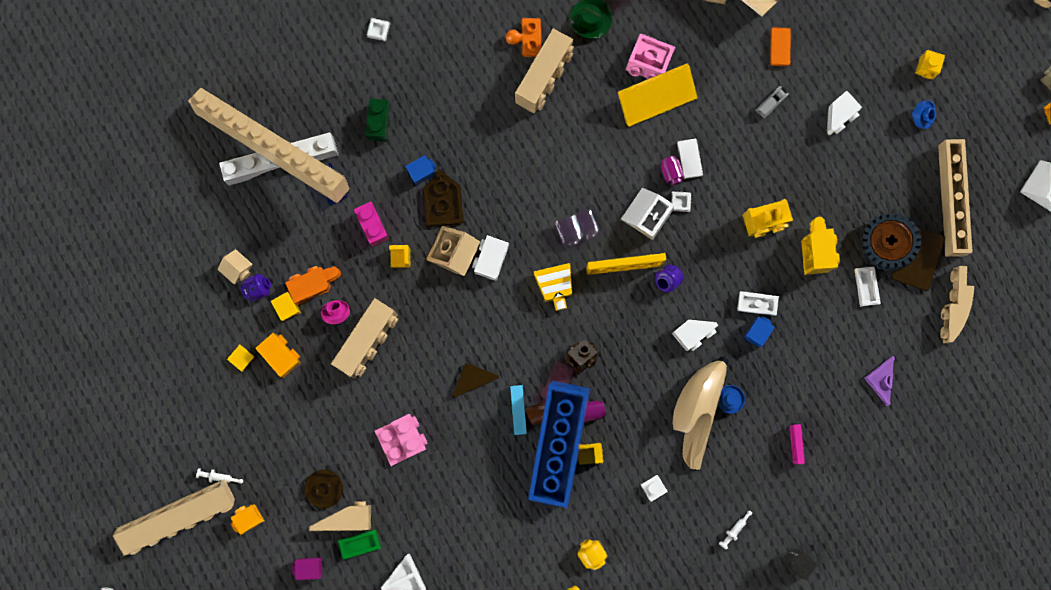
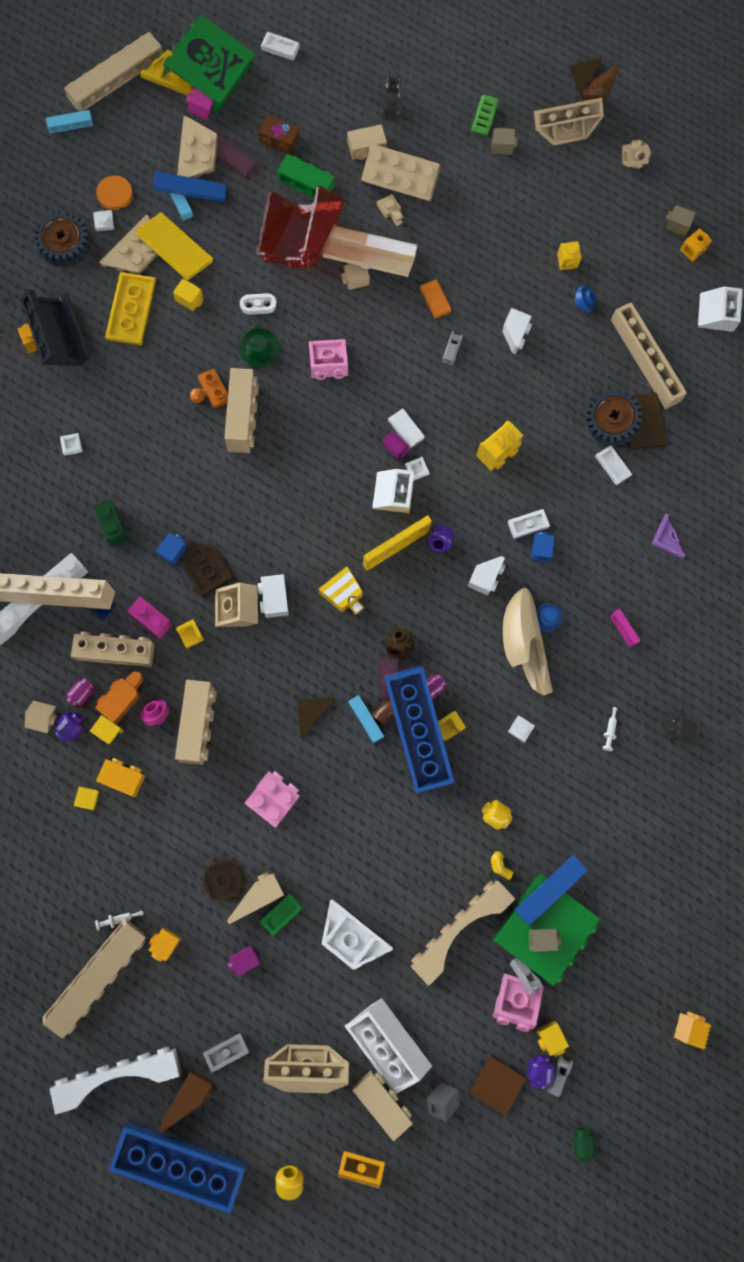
camera: 35 degrees left, 5 degrees down
clear purple brick [555,209,599,247] -> none
yellow tile [618,63,697,126] -> none
yellow hinge [801,217,840,275] -> none
tan slope [940,266,974,344] -> none
none -> magenta brick [66,677,95,707]
none -> tan brick [71,632,155,667]

